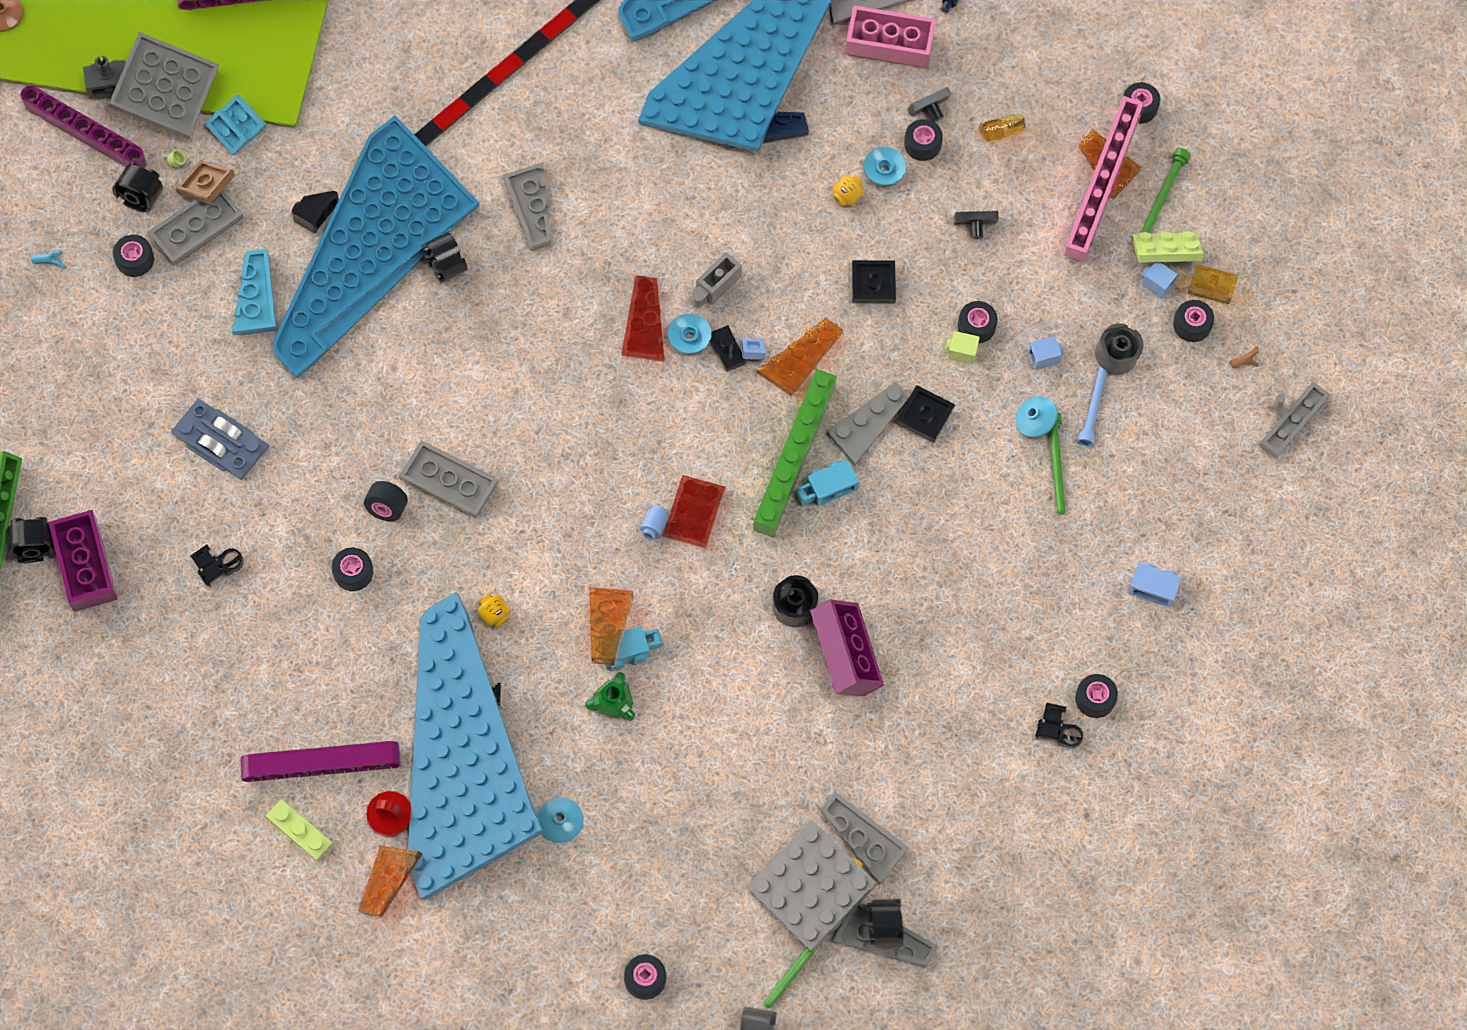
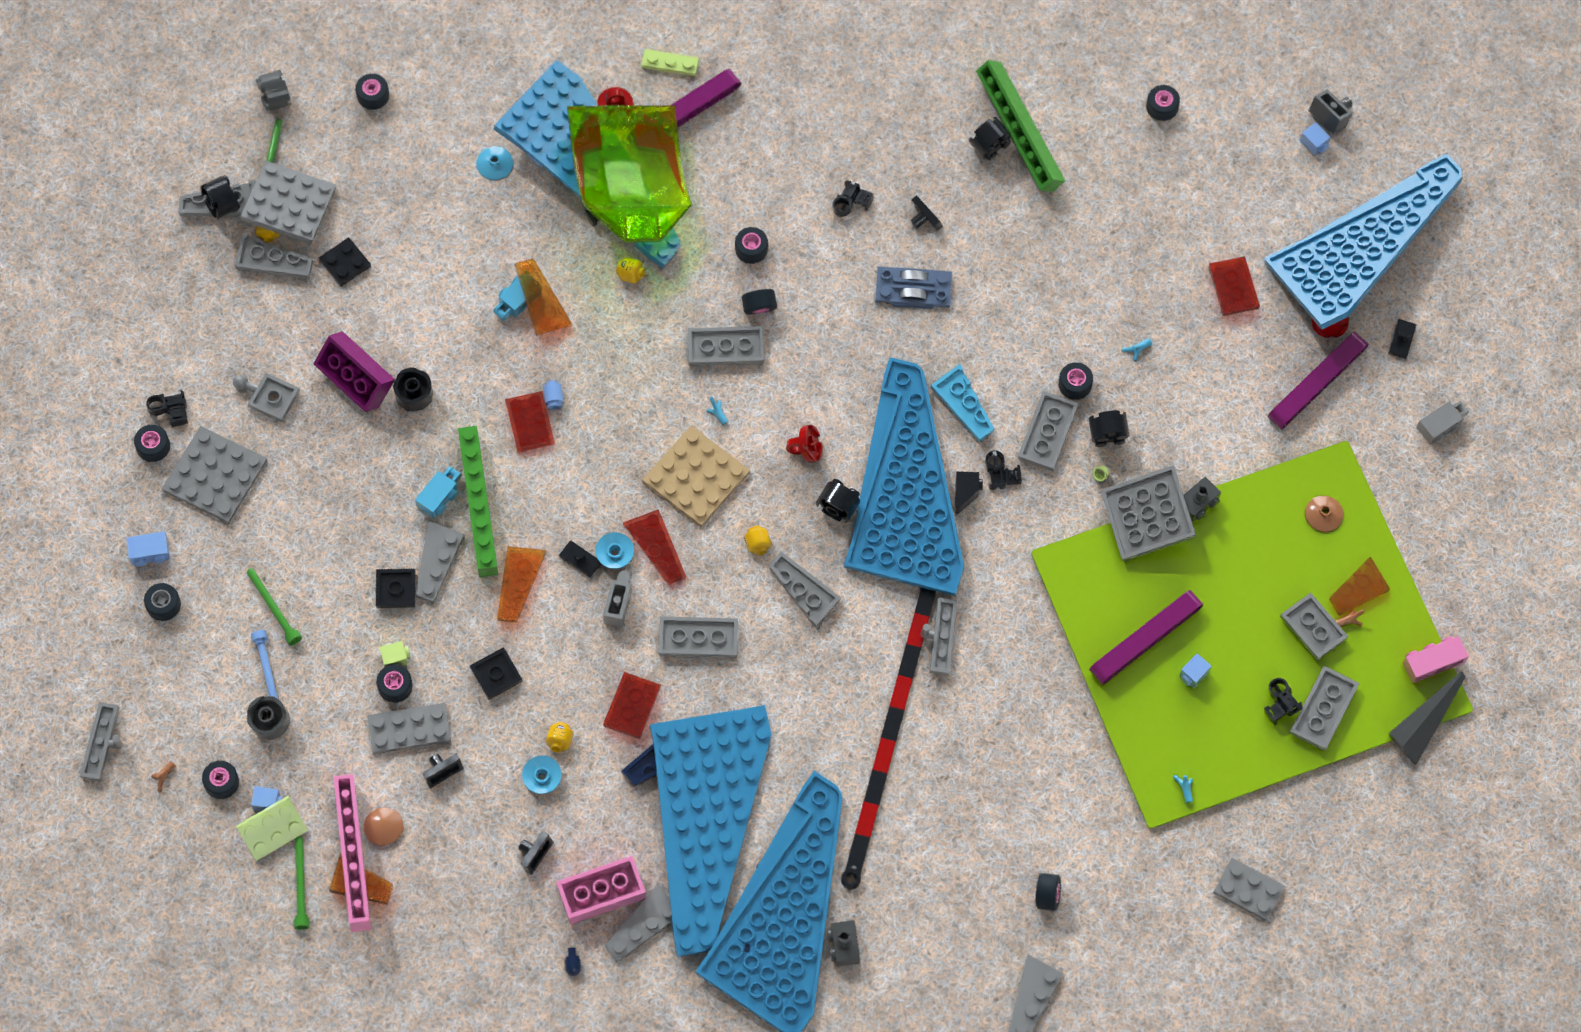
camera: 150 degrees right, 0 degrees up
magenta beam [20,86,146,168] -> none
magenta brick [48,510,118,612] -> none
medium nougat tile [176,160,235,205] -> none
medium azure slope [205,94,267,155] -> none
clear orange wing [359,845,423,917] -> none
green rock [585,672,635,721] -> none
light blue plate [740,338,766,360] -> none
black wheel [904,119,943,161] -> none
clear yellow arm [978,115,1026,142] -> none
medium azure dish [1016,396,1057,438] -> none
light blue brick [1028,336,1063,370] -> none
black wheel [1122,82,1161,124] -> none
clear yellow brick [1187,264,1238,305] -> none
none -> black wheel [144,583,181,621]
none -> light grey plate [162,426,268,523]
none -> light grey plate [233,373,300,422]
none -> black plate [319,237,371,287]
none -> nougat dish [364,807,404,847]
none -> light grey plate [367,703,451,754]
none -> clear neon green windscreen [567,105,693,243]
none -> clear red plate [603,672,661,739]
none -> tan plate [642,425,750,527]
none -> light grey plate [659,616,738,658]
none -> medium azure bar [707,397,729,425]
none -> yellow head [744,526,772,556]
none -> red tile [786,425,823,463]
none -> black tile [910,195,943,231]
none -> light grey plate [920,598,957,676]
none -> black piece [985,450,1022,490]

